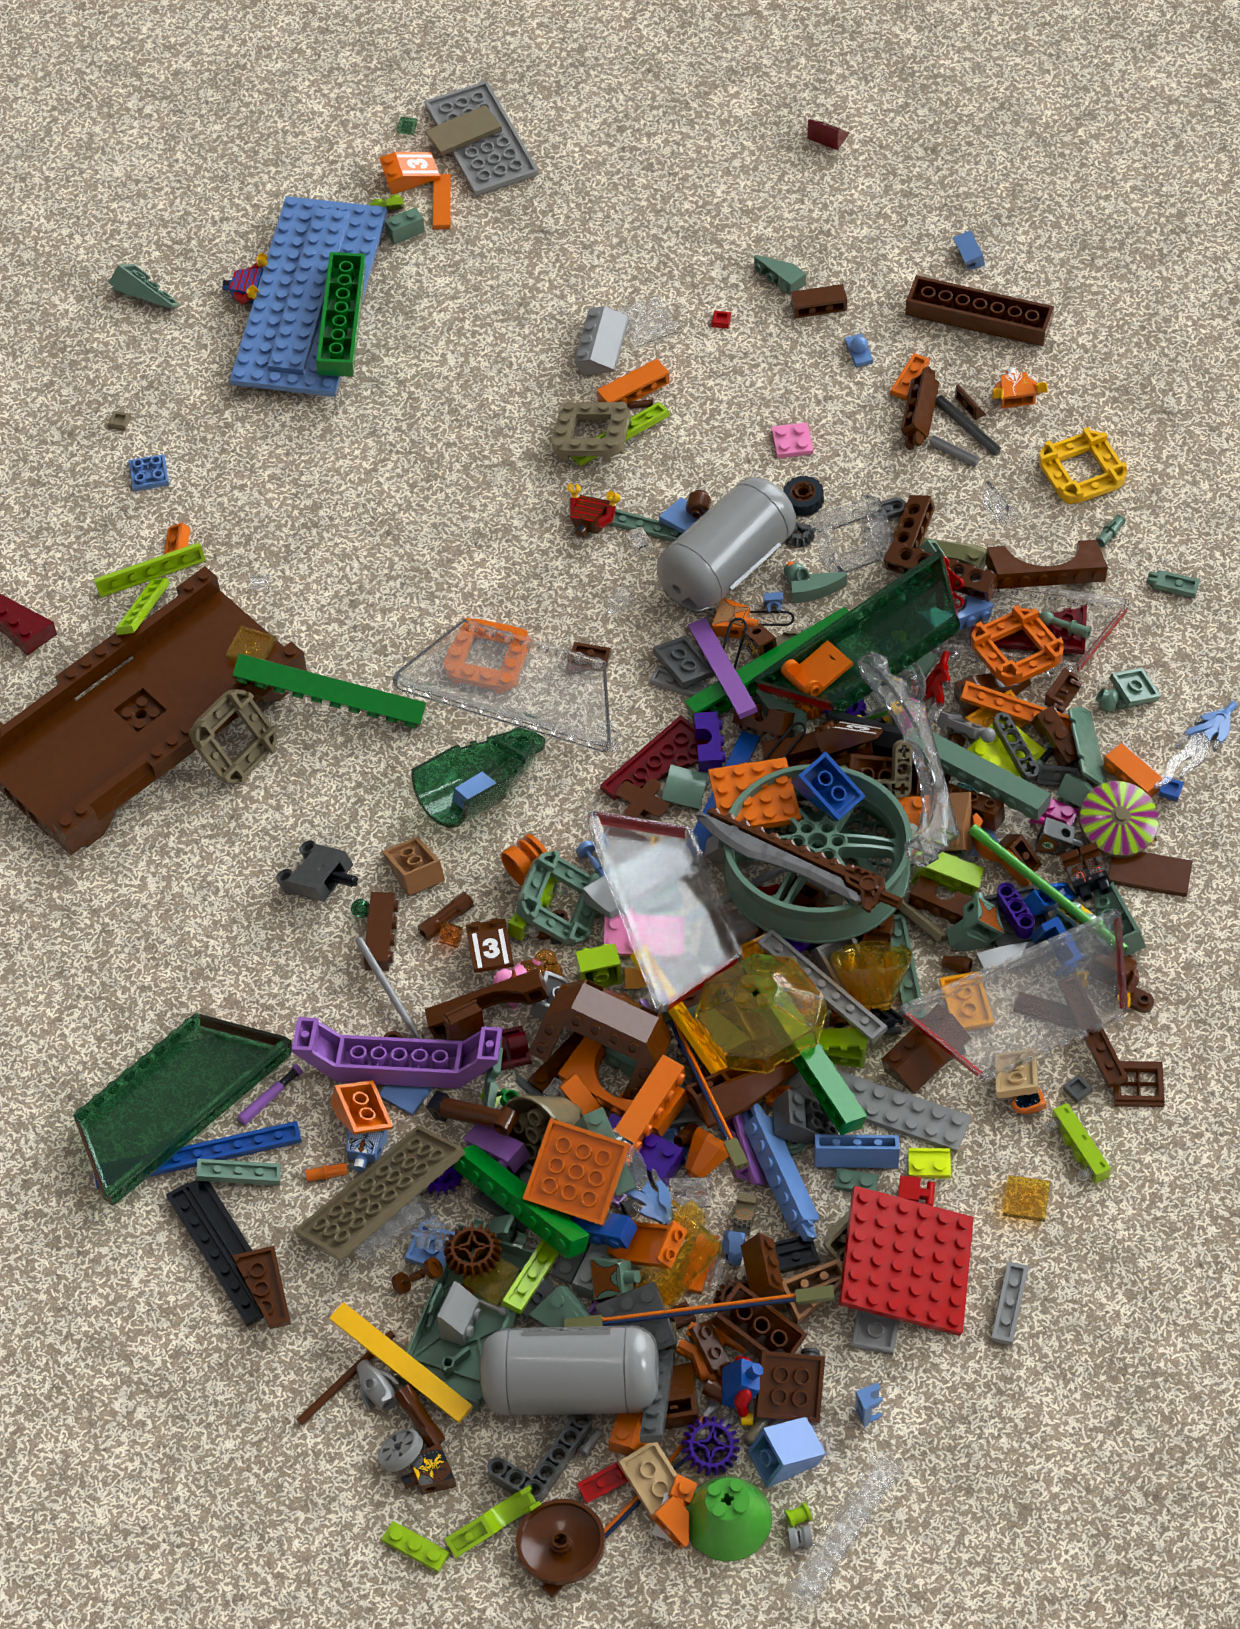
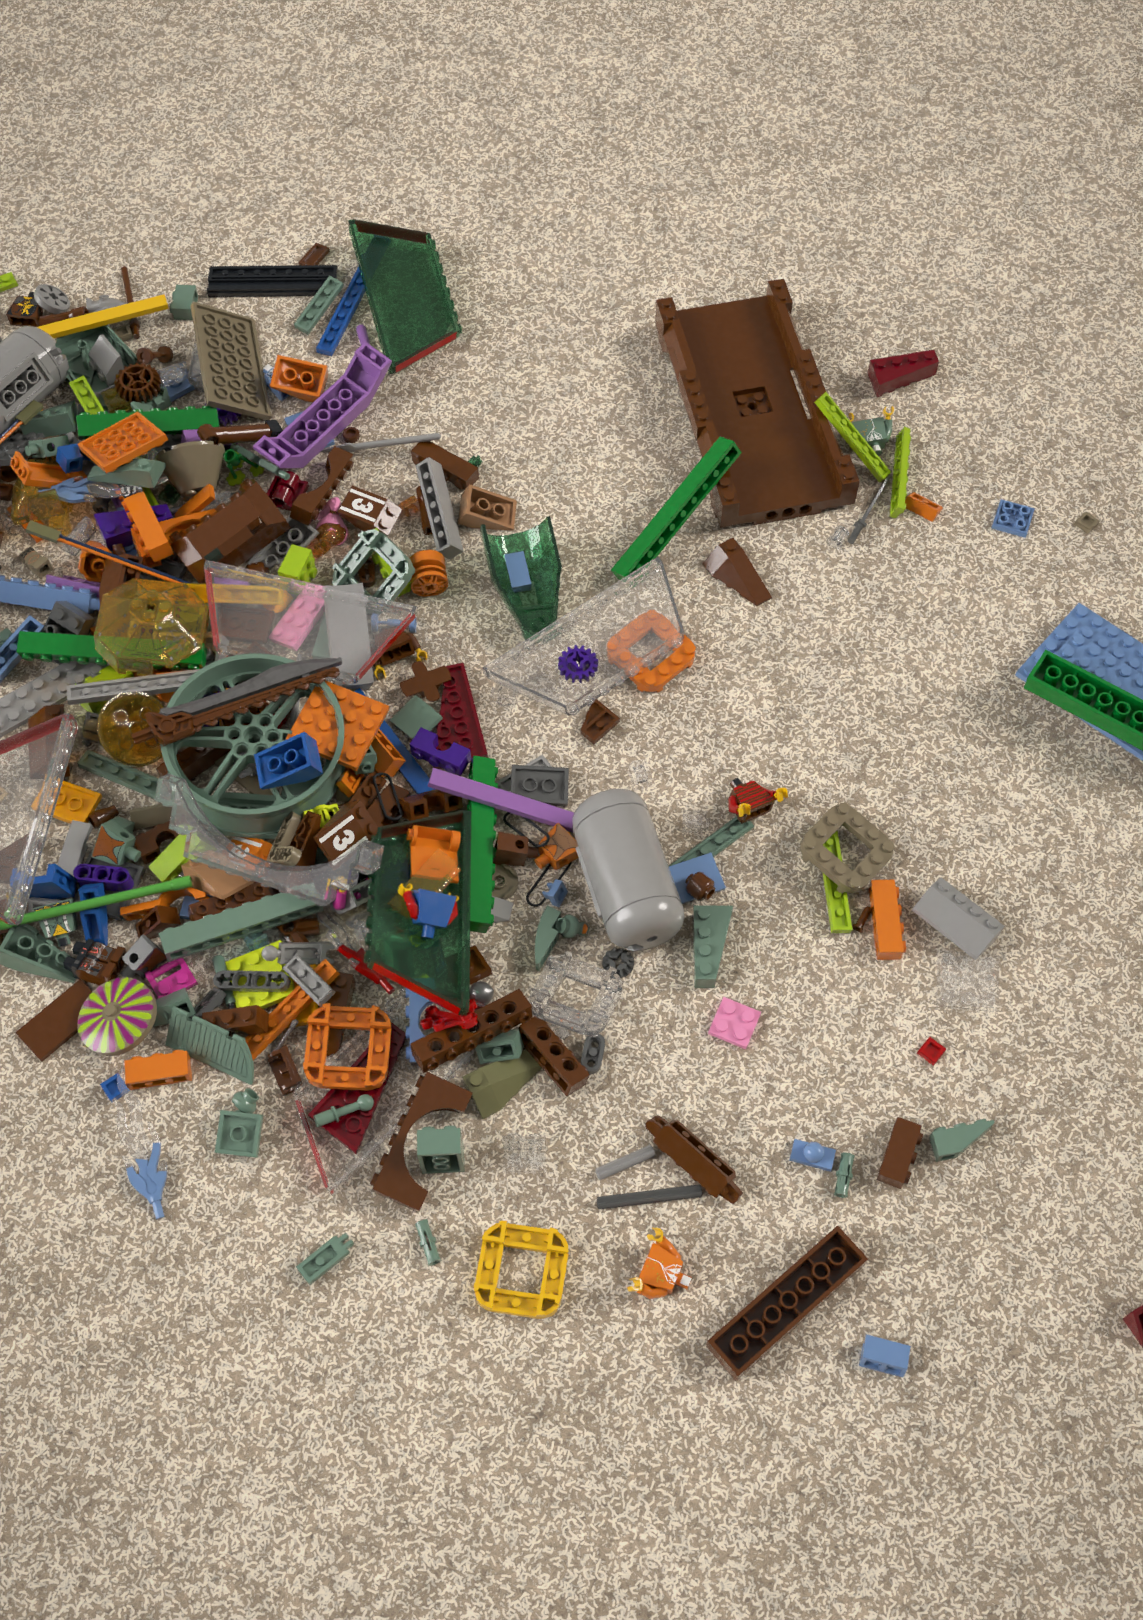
camera: 120 degrees right, 5 degrees up
dark tan plate [189,689,279,783] -> none
clear yellow plate [225,626,276,661] -> none
reddish brown wing [232,1246,291,1329] -> none
dark grey piece [276,840,358,902] -> none
orange axle [305,1163,348,1182] -> none
reddish brown piece [443,999,484,1041] -> none
medium blue rock [722,1230,746,1266] -> none
black wheel [783,476,824,516] -> none
orange plate [890,353,930,401] -> none
reddish brown slope [955,384,986,420] -> none
none -> sand green brick [170,284,198,320]
none -> light grey tile [283,954,336,1007]
none -> reddish brown tile [299,242,330,265]
none -> clear yellow windscreen [388,848,461,919]
none -> blue torso [398,883,459,939]
none -> light grey brick [415,457,464,559]
none -> sand green brick [417,1125,465,1174]
none -> dark purple gear [558,645,598,683]
none -> sand green wedge [692,905,733,988]
none -> reddish brown wedge [702,538,772,606]
none -> sand green pin [834,1152,855,1198]
none -> sand green torso [845,406,894,456]
none -> dark grey sword [848,475,891,544]

